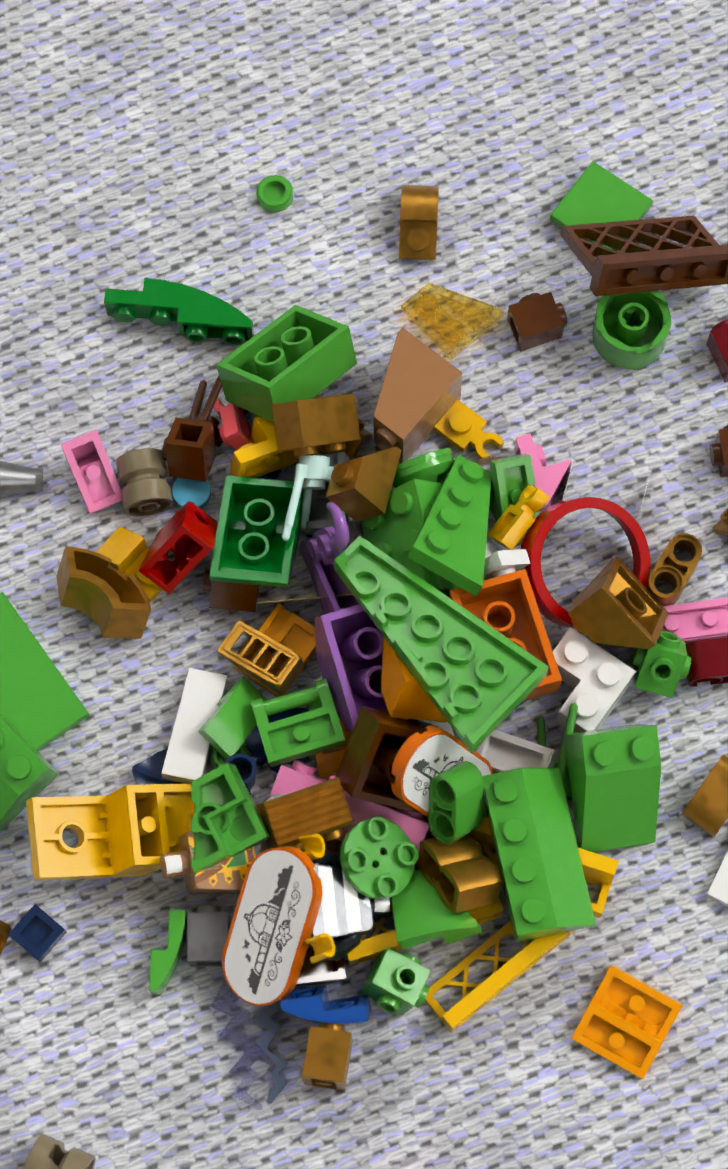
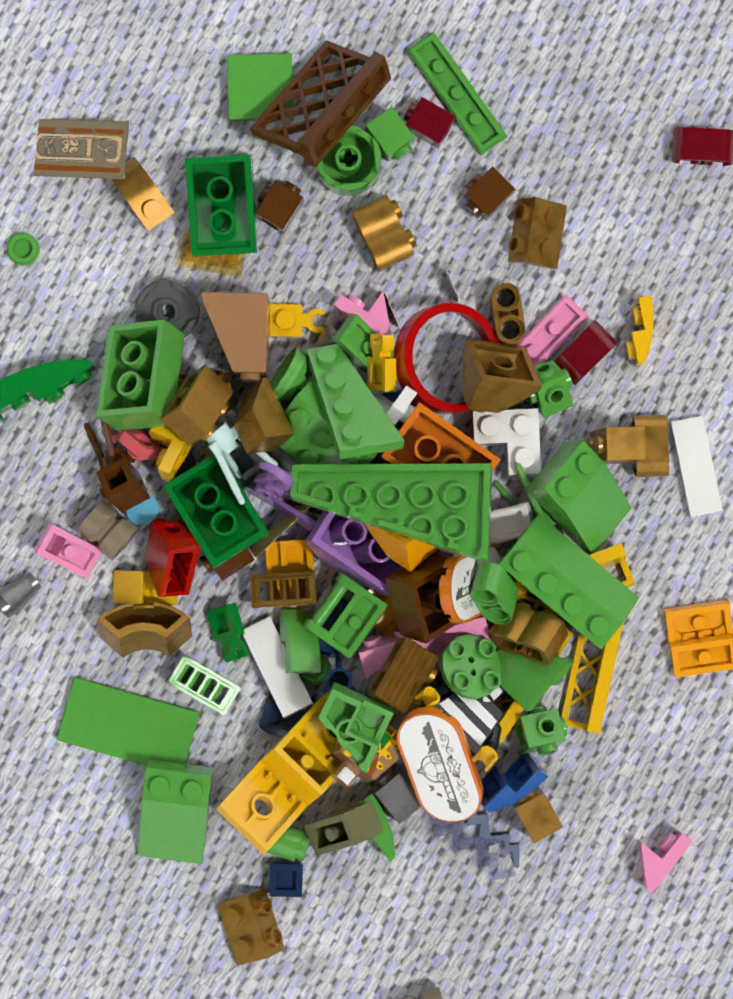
camera: 40 degrees left, 15 degrees up
none -> sticker [33,119,130,179]
none -> dark grey plate [135,278,200,337]
none -> slope [167,654,241,716]
none -> green slope [185,154,257,257]
none -> green plate [206,603,249,662]
none -> bright green brick [266,826,310,862]
none -> olive brick [304,800,384,856]
none -> pearl gold brick [351,195,417,272]
none -> bright green brick [366,106,415,162]
none -> pearl gold brick [586,426,646,464]

